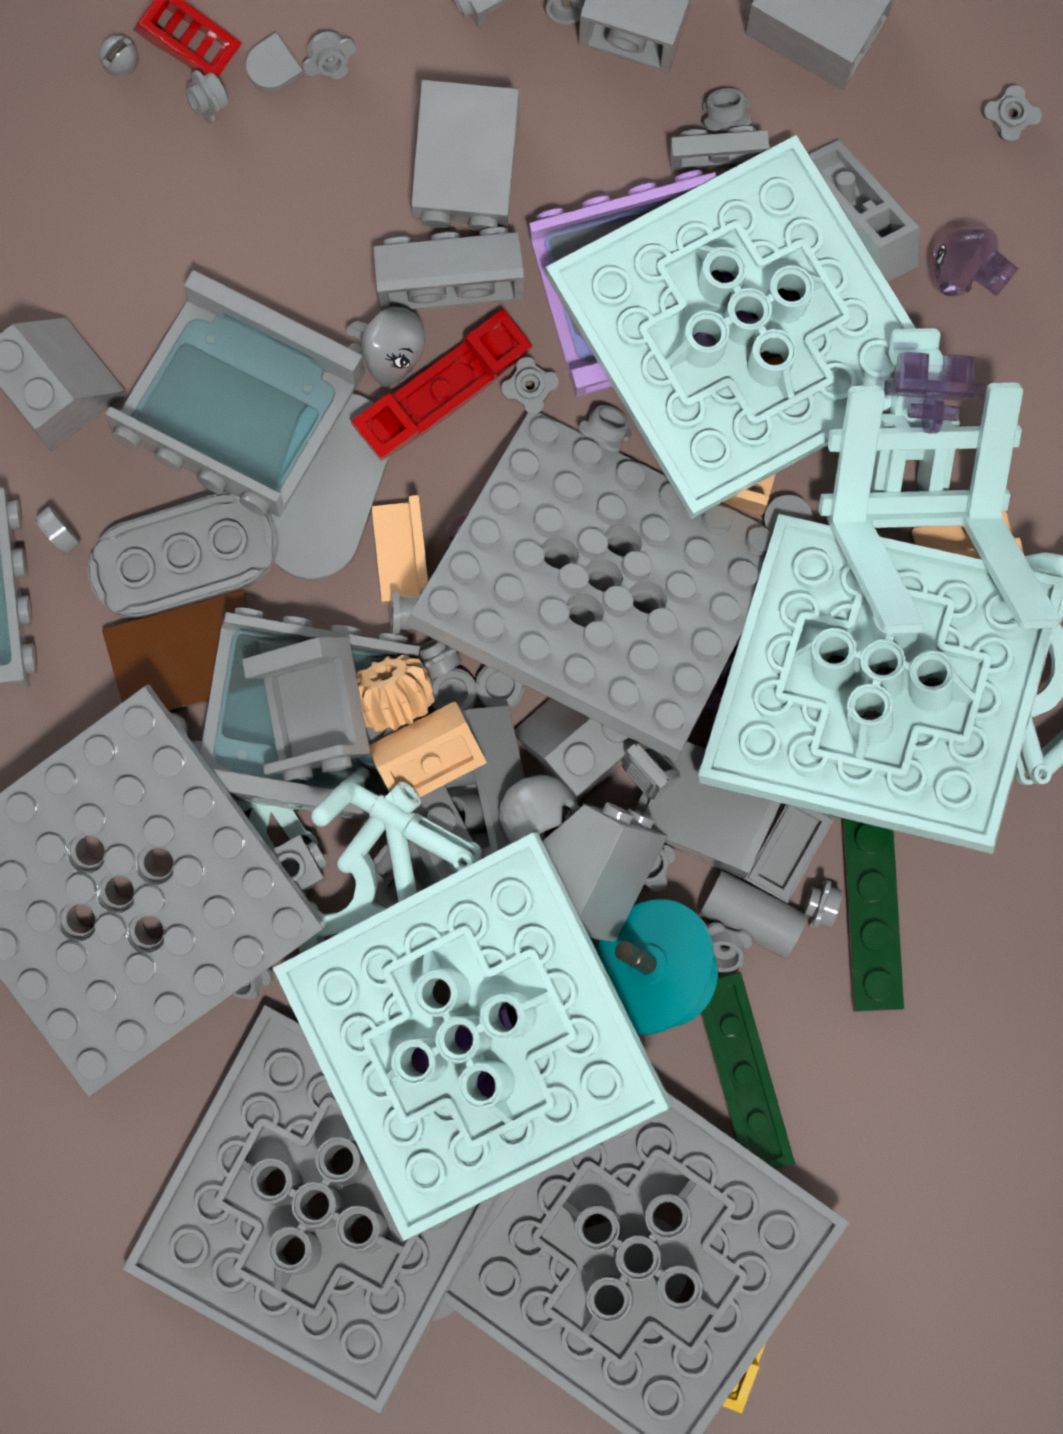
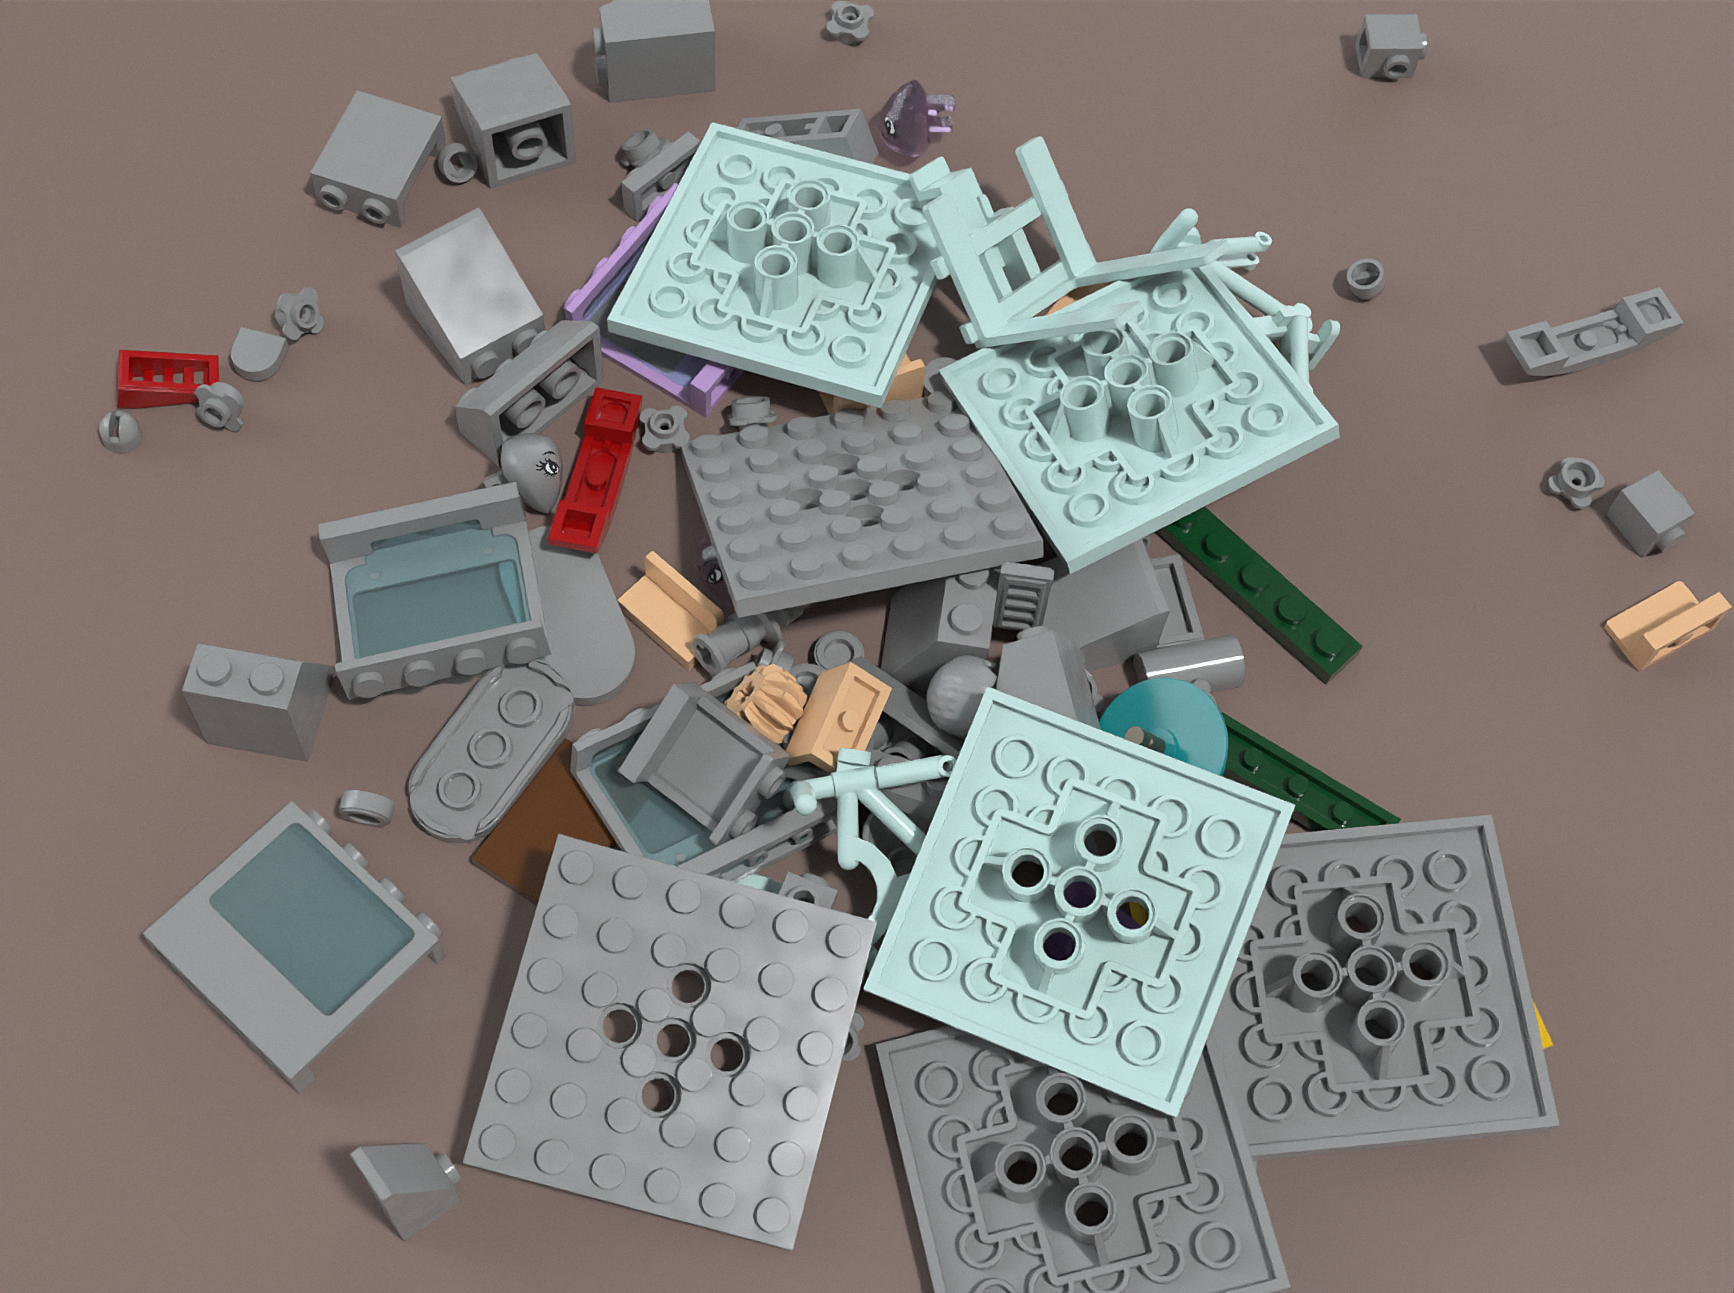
camera: 45 degrees left, 20 degrees down
light grey plate [804,880,843,928] -> none
clear purple hips [884,352,985,434] -> none

